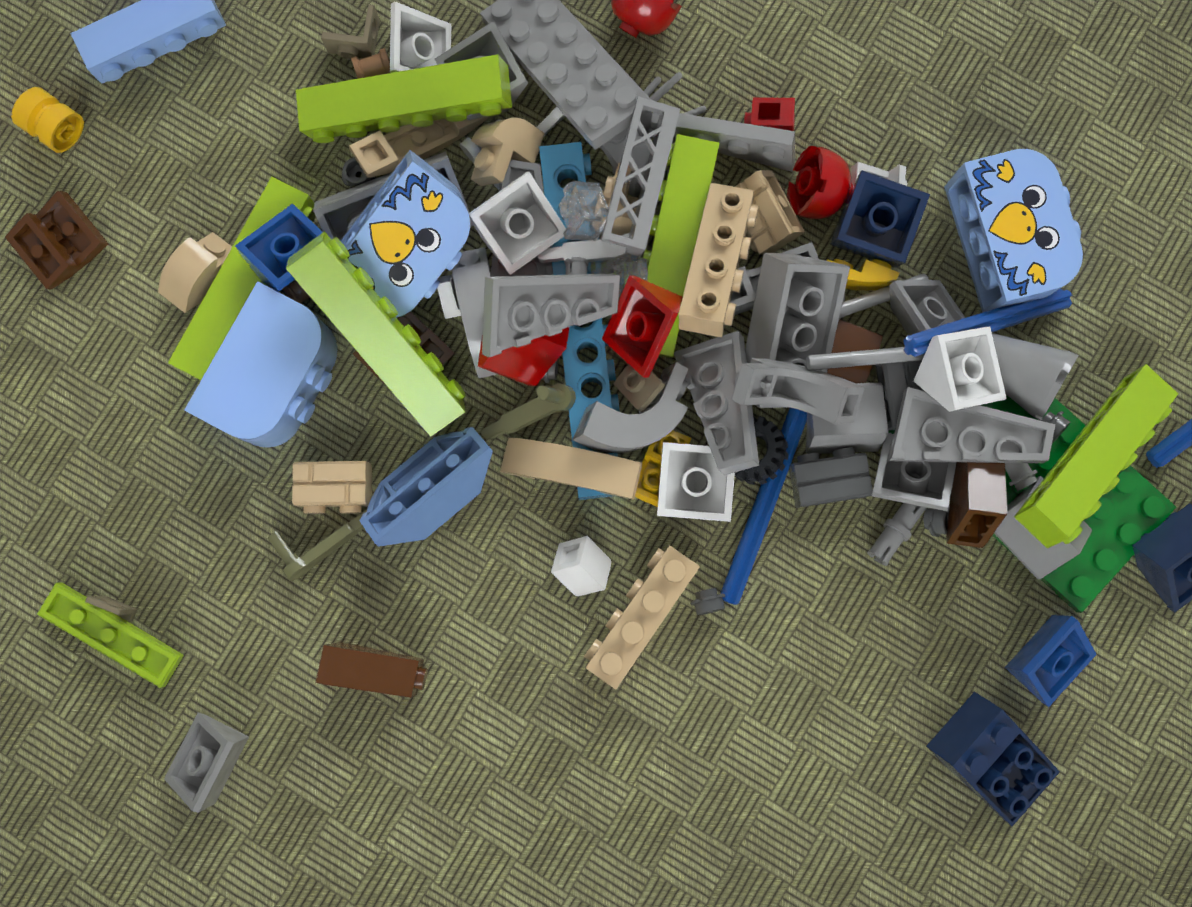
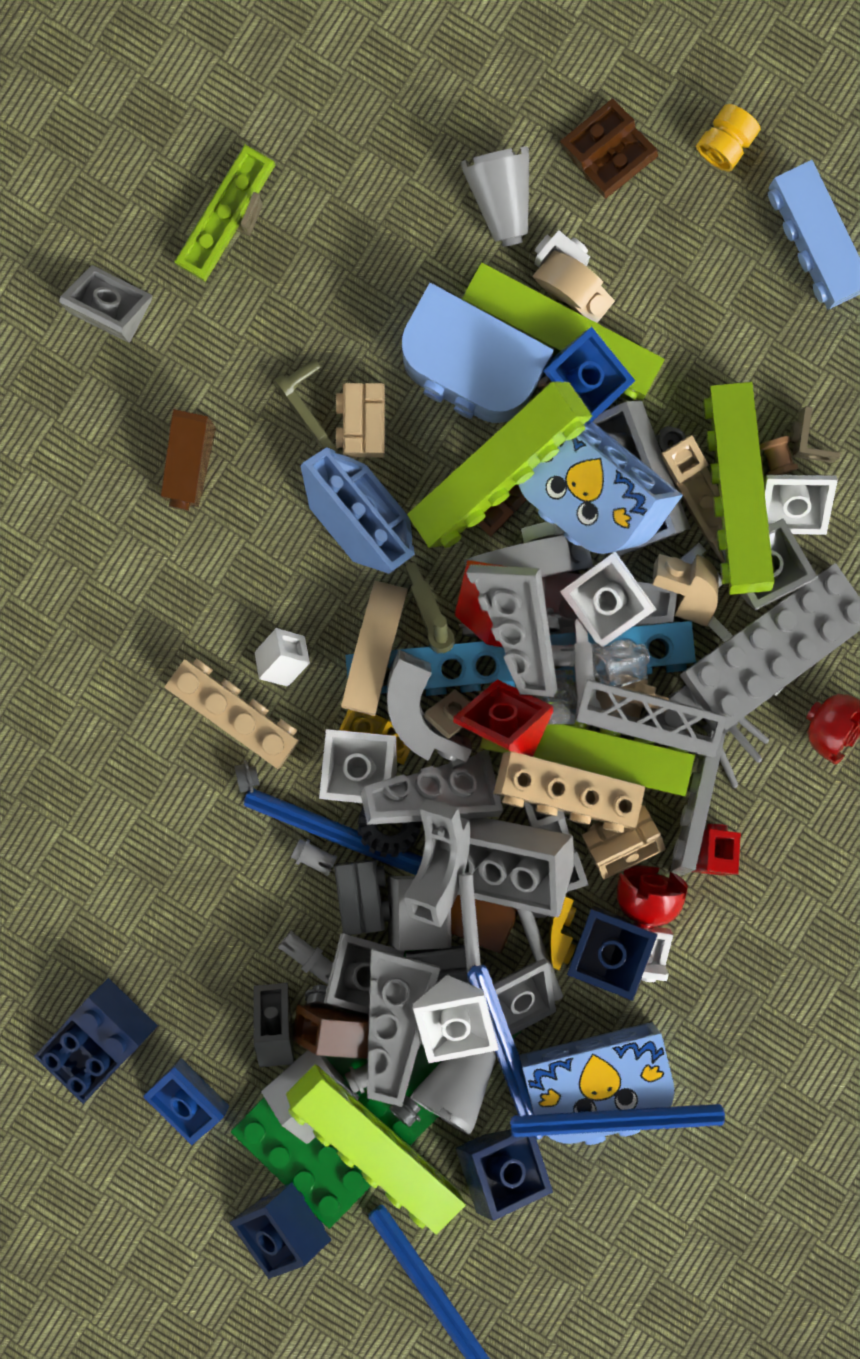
camera: 85 degrees right, 5 degrees up
none -> dark grey slope [253,983,294,1067]
none -> light grey pin [291,839,337,876]
none -> dark blue slope [455,1129,553,1221]
none -> light grey cone [461,146,529,247]
none -> blue axle [510,1104,725,1137]
none -> white bracket [535,230,590,267]

